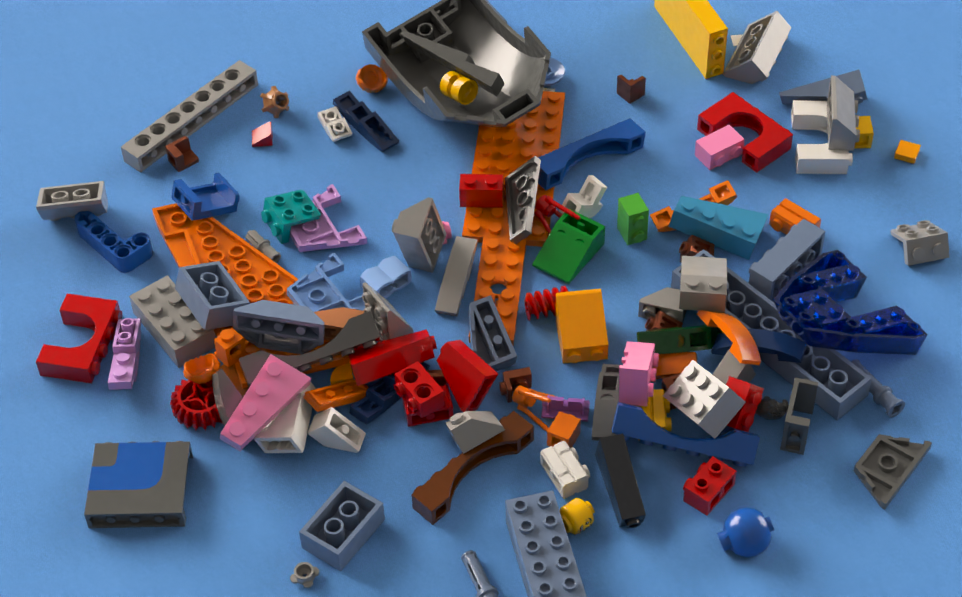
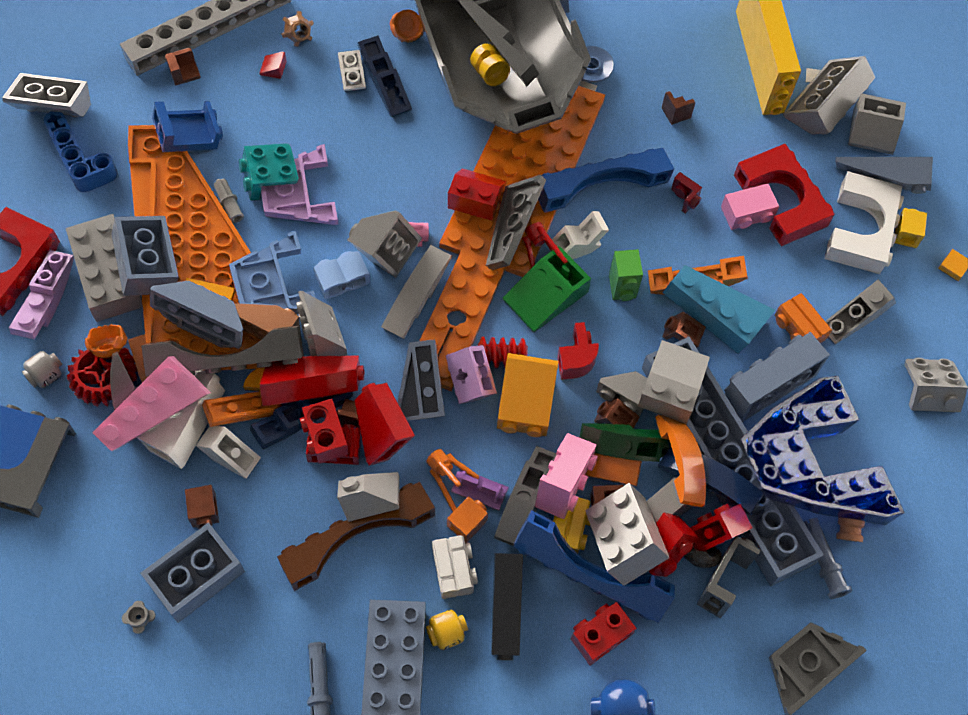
camera: 10 degrees right, 15 degrees up
orange brick [214,328,246,368] -> none
copper bracket [499,367,532,403] -> none
light grey slope [827,75,860,151] -> none
none -> light grey head [22,351,62,388]
none -> copper brick [185,485,219,529]
none -> lavender brick [446,345,497,404]
none -> red brick [557,322,599,380]
none -> dark red bracket [671,172,702,214]
none -> red brick [690,504,752,554]
none -> light grey slope [825,279,896,344]
none -> nougat wheel [836,518,865,542]
none -> light grey slope [848,93,906,155]

